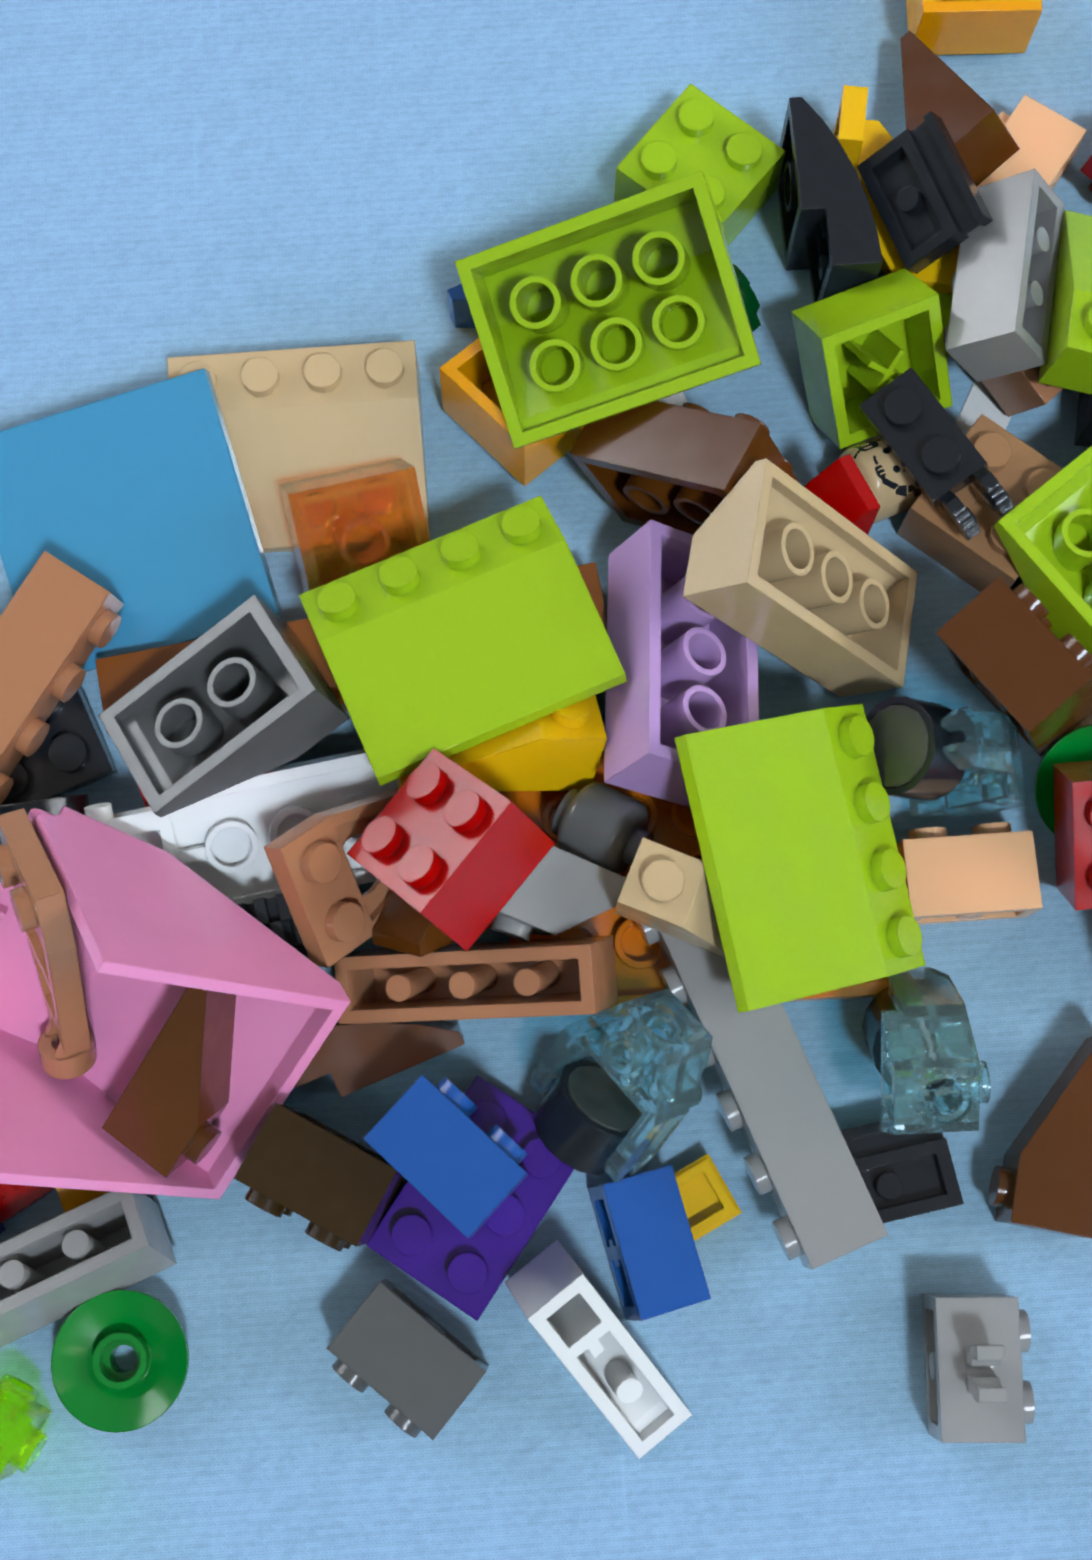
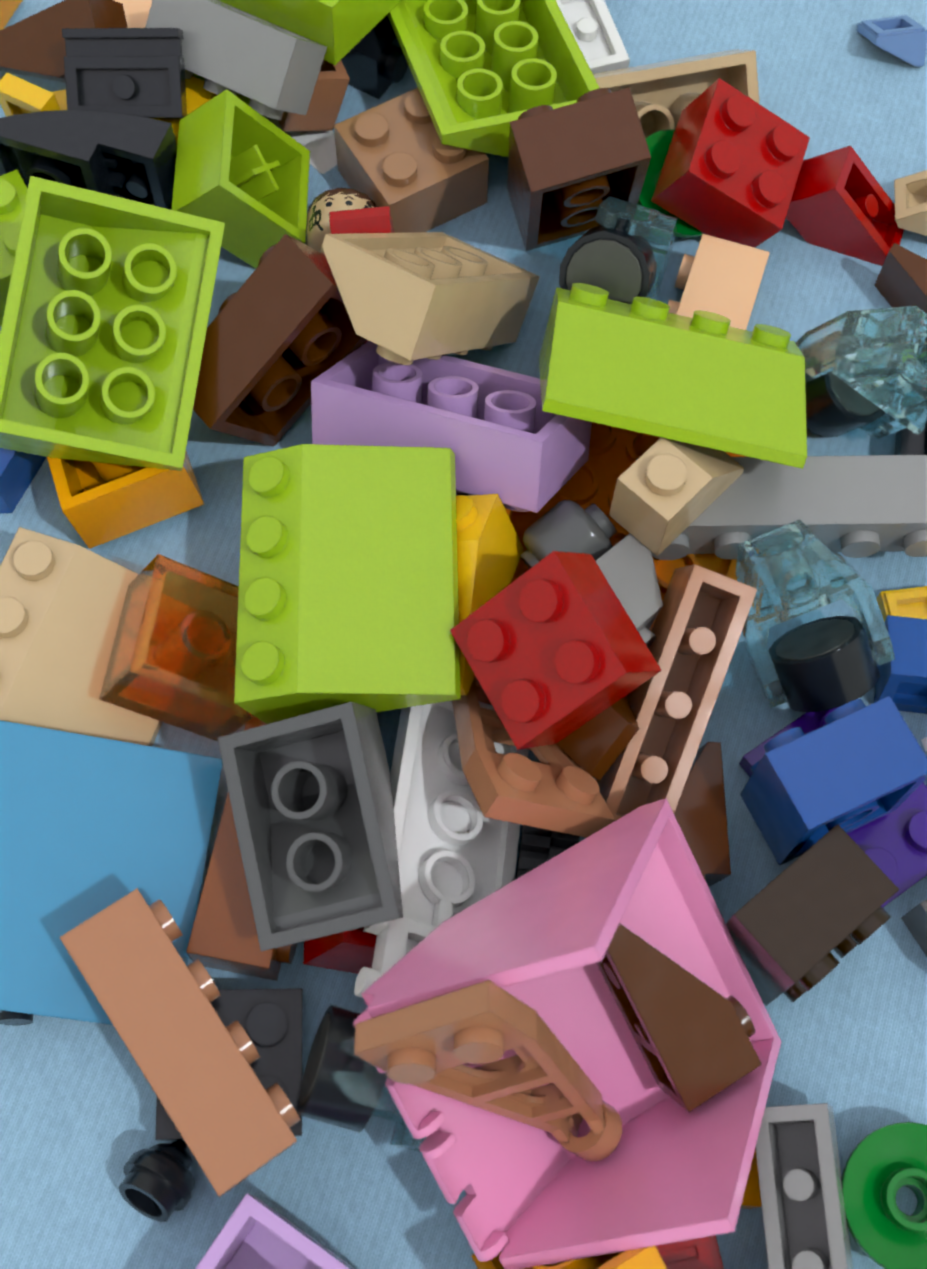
camera: 70 degrees left, 10 degrees down
black hinge [859,367,1014,541] -> none

